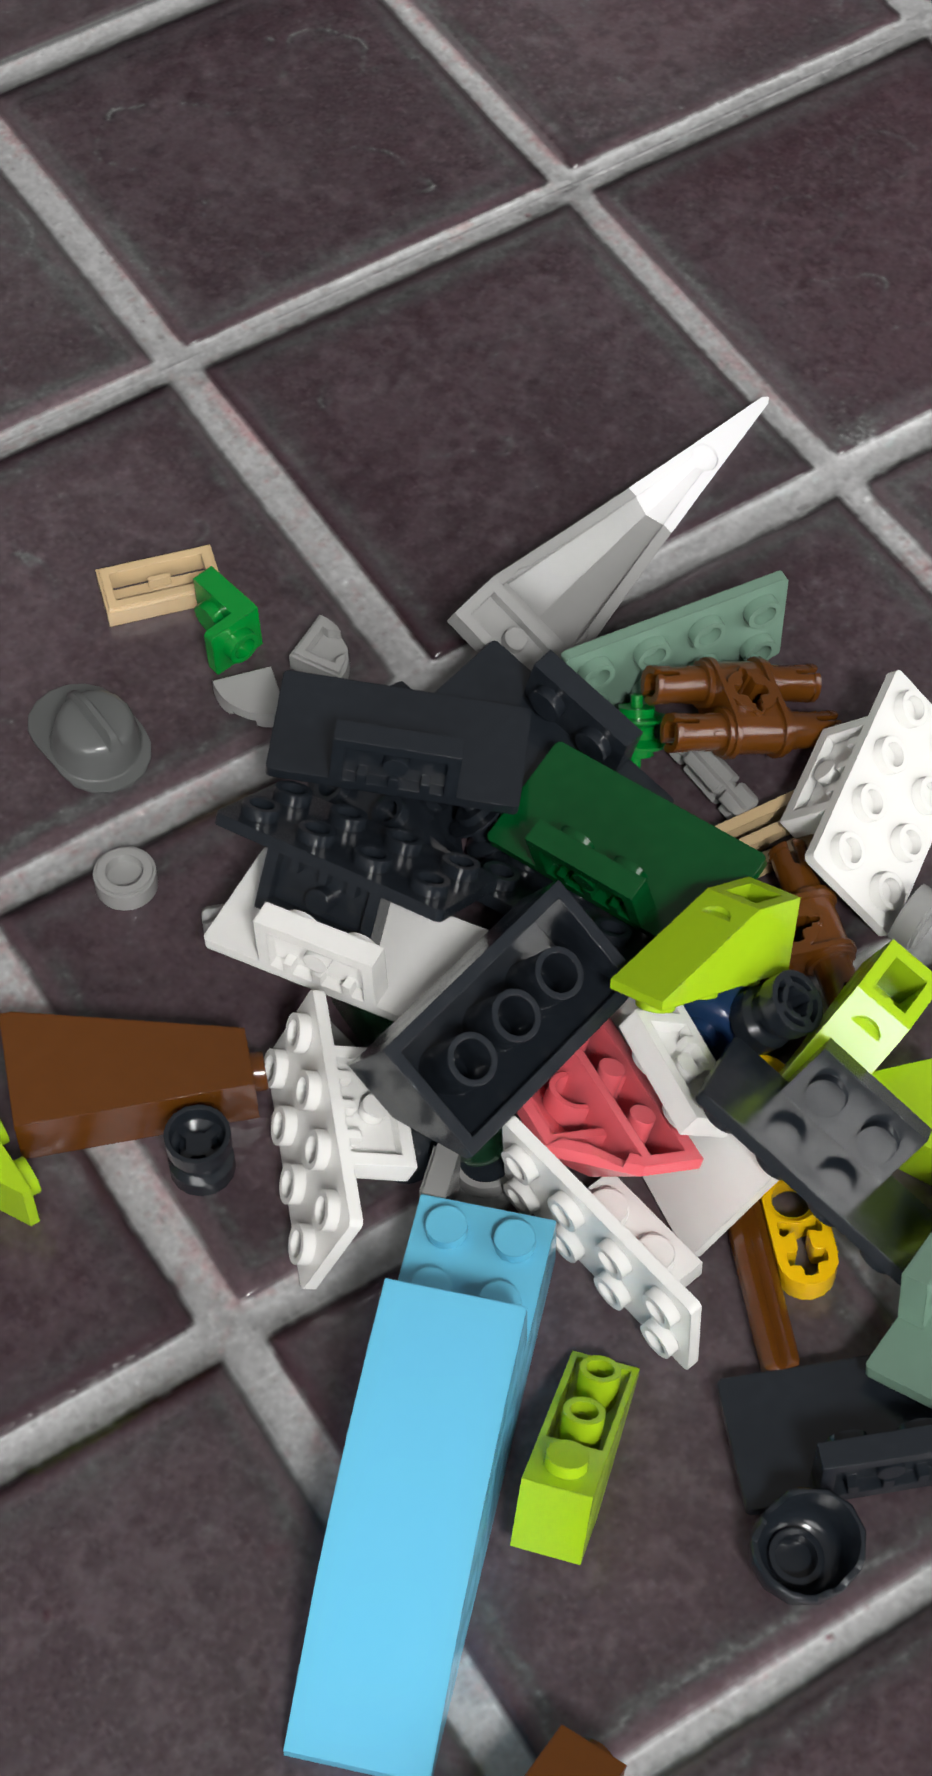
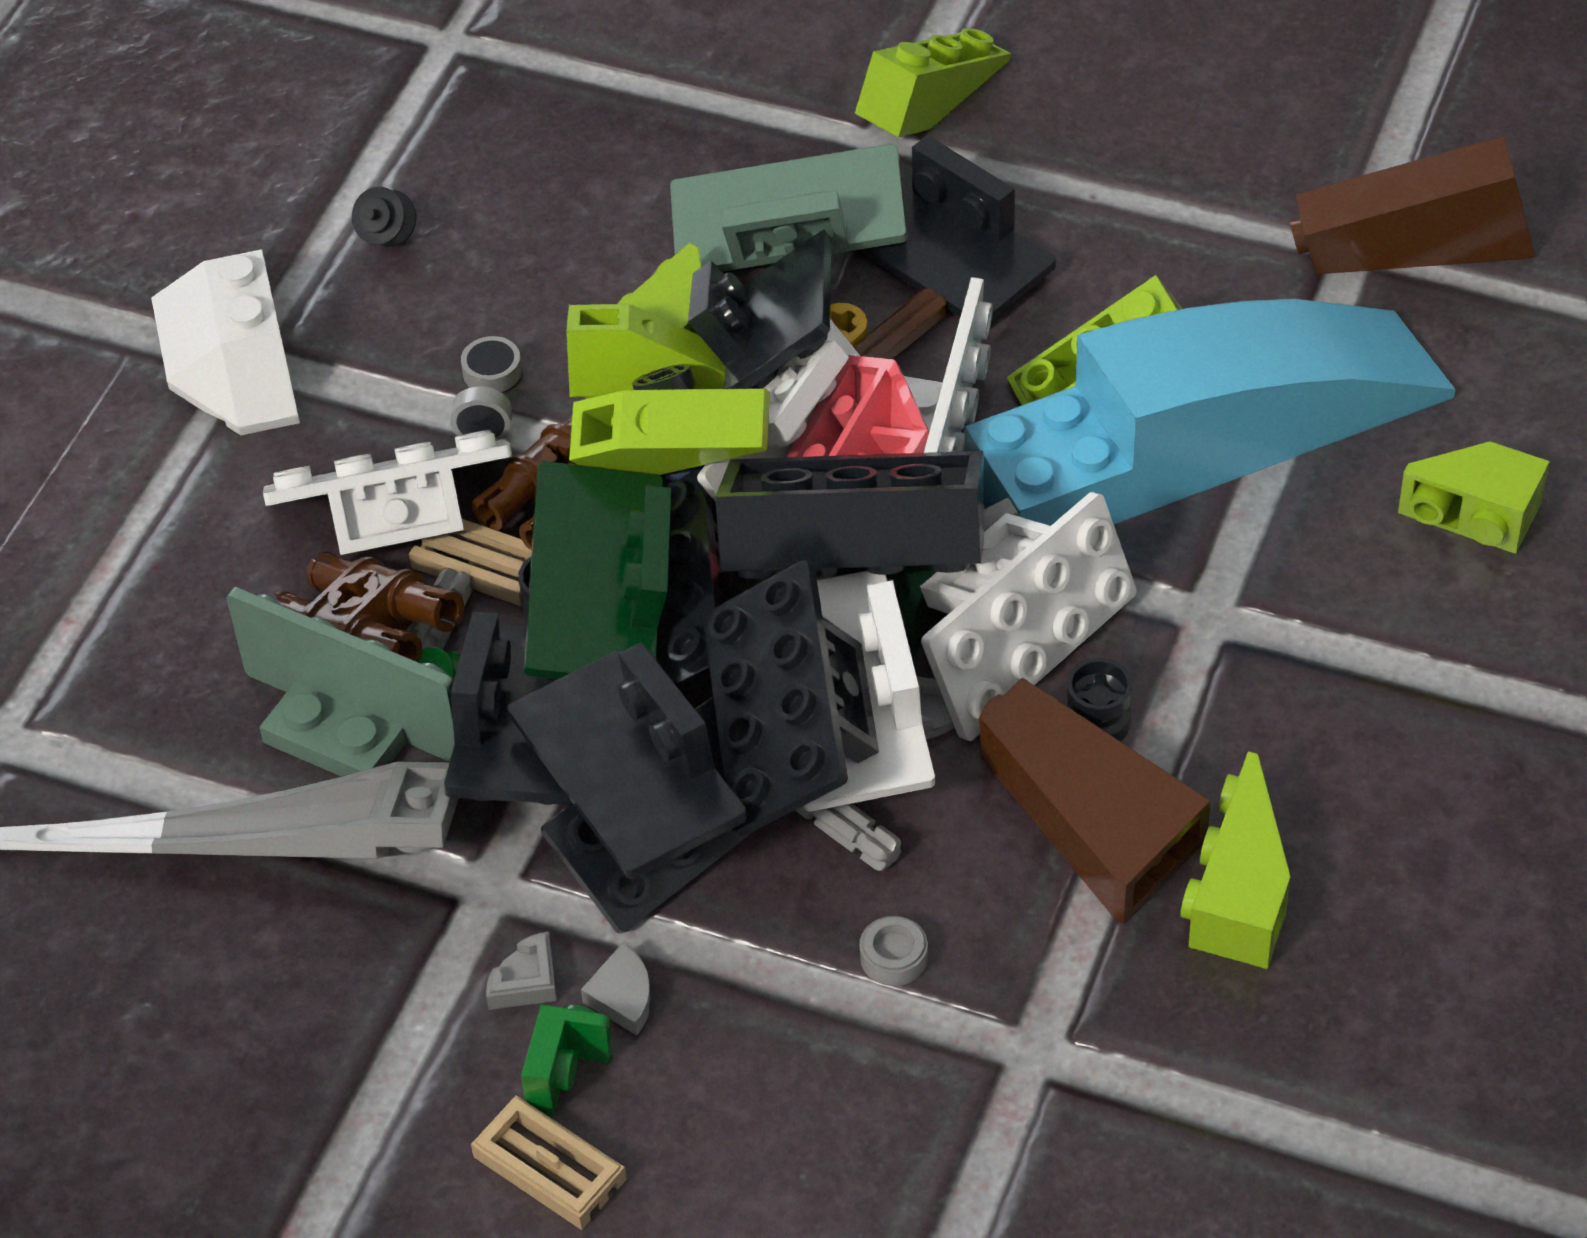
camera: 125 degrees left, 5 degrees down
dark grey piece [28,683,151,793] -> none
black hair [748,1487,866,1605] -> none
none -> lime slope [1398,441,1550,554]

